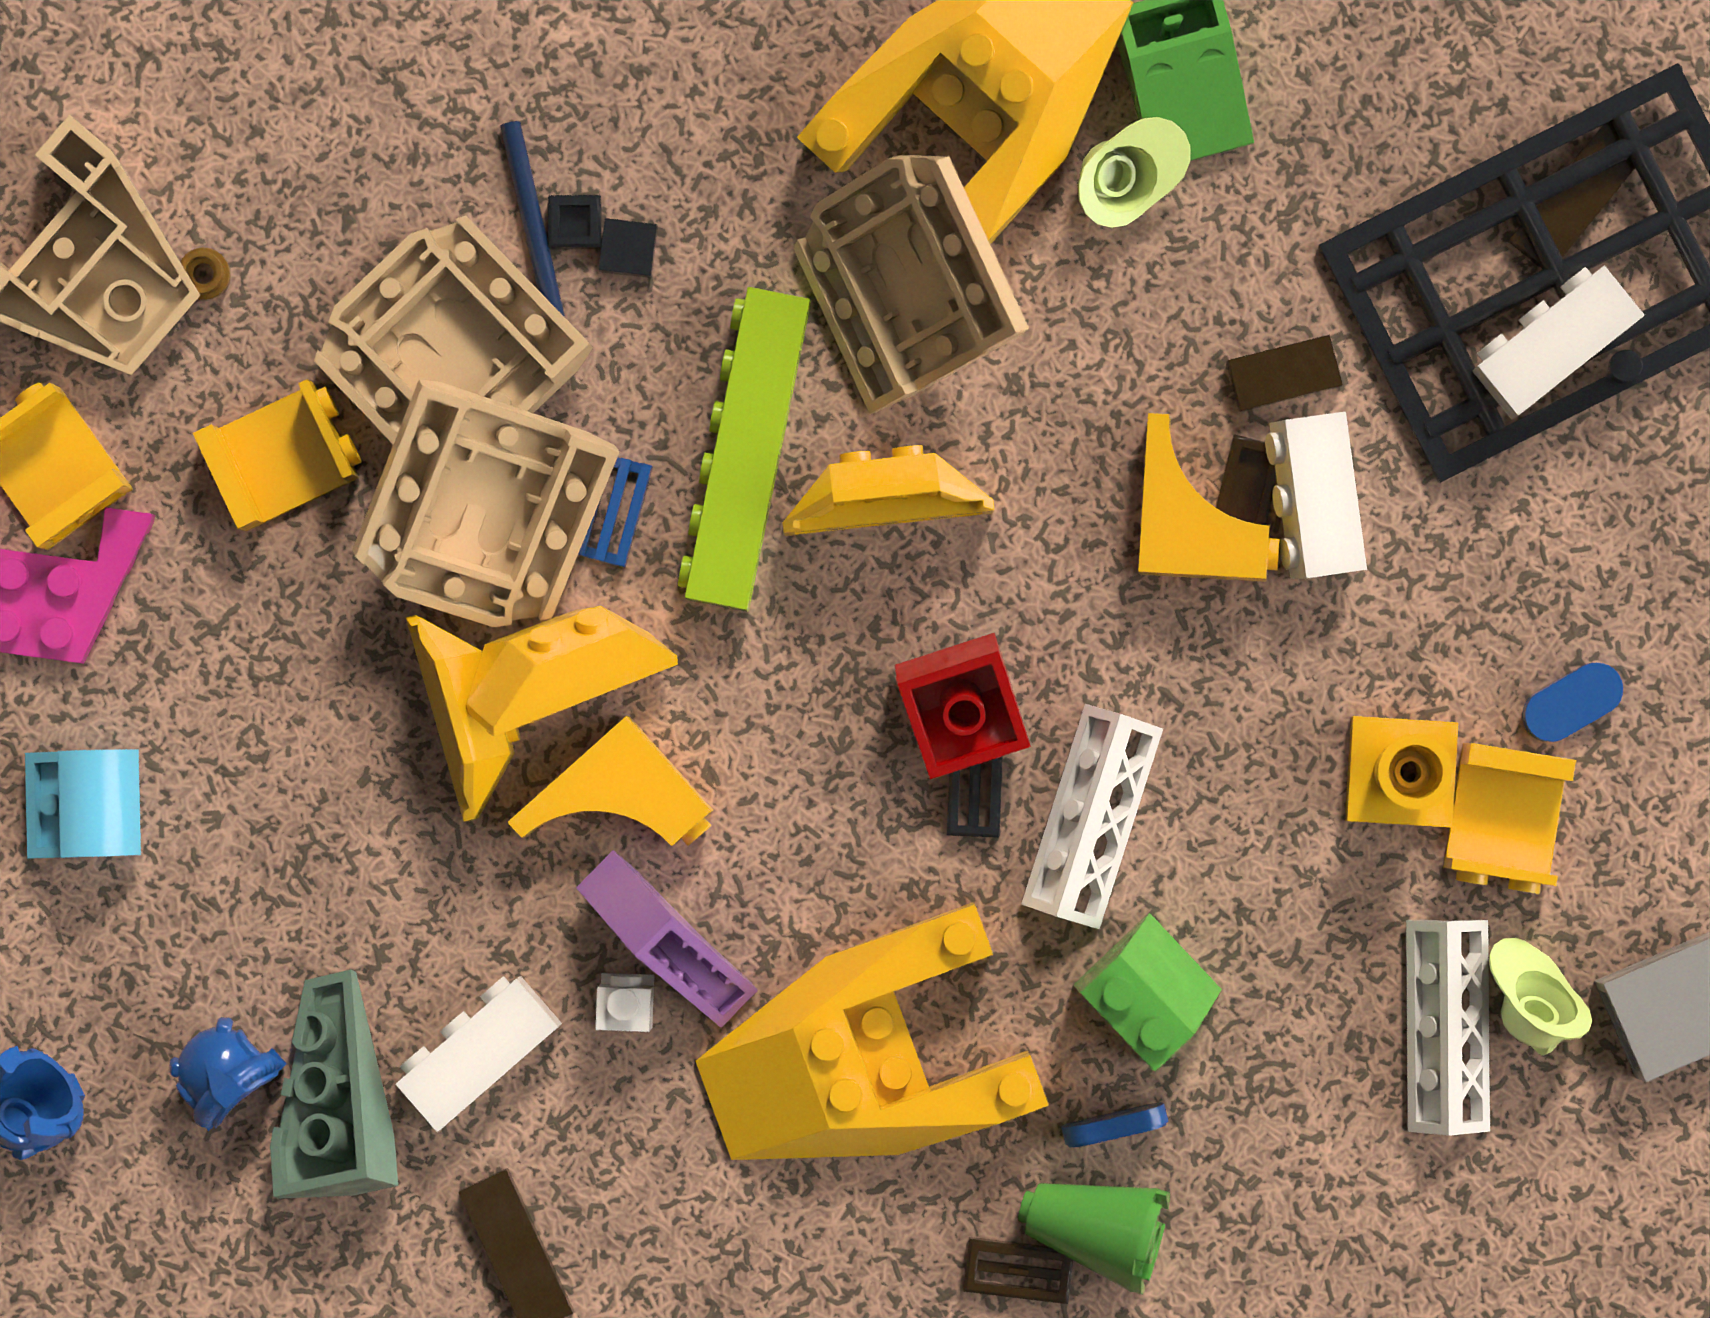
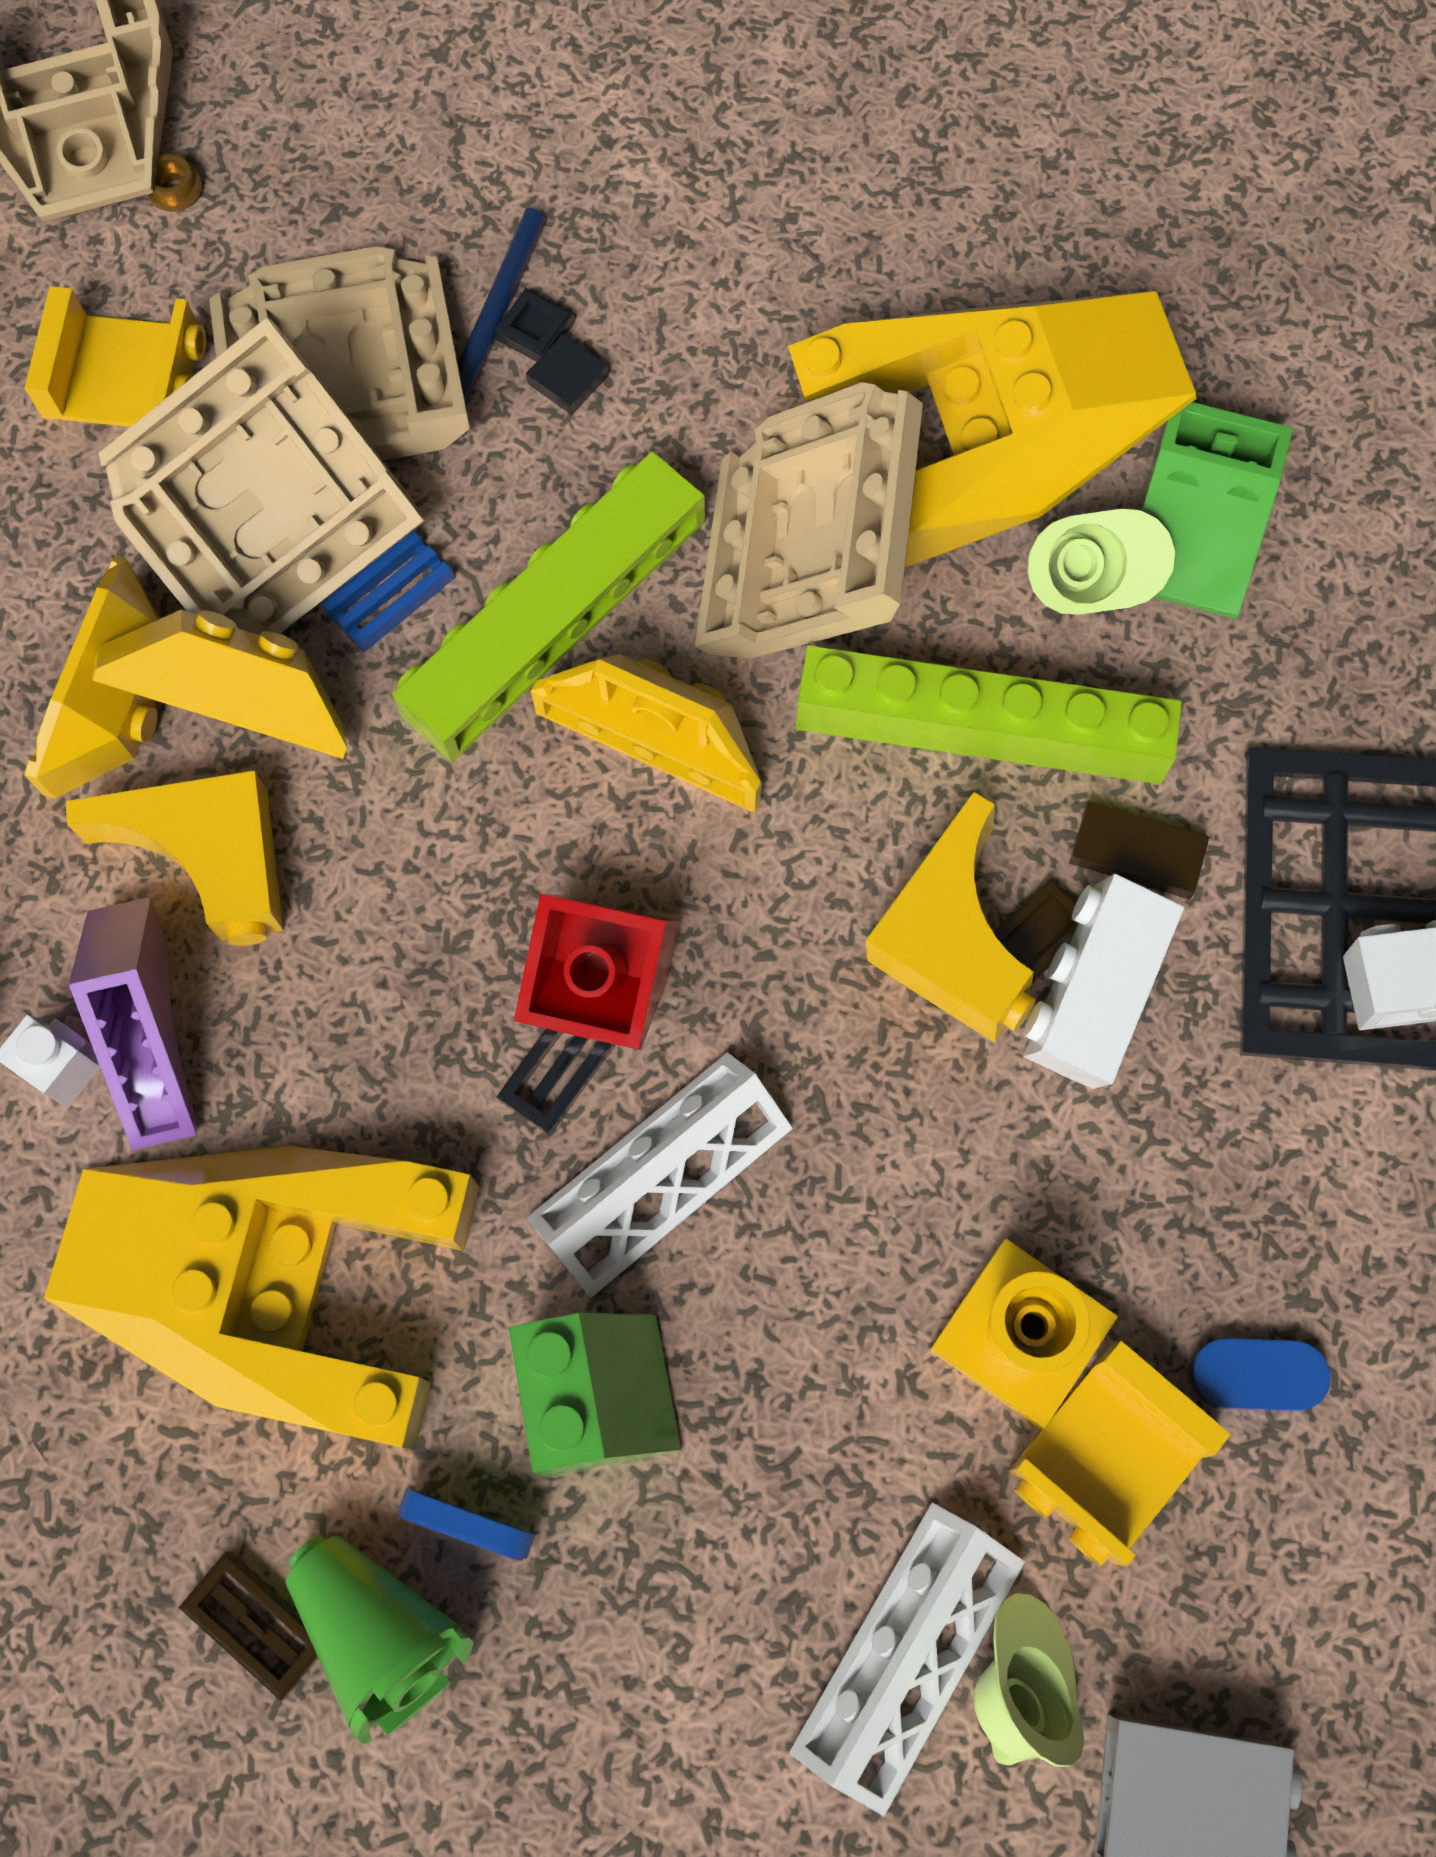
camera: 30 degrees right, 15 degrees down
none -> lime brick [796,645,1182,785]

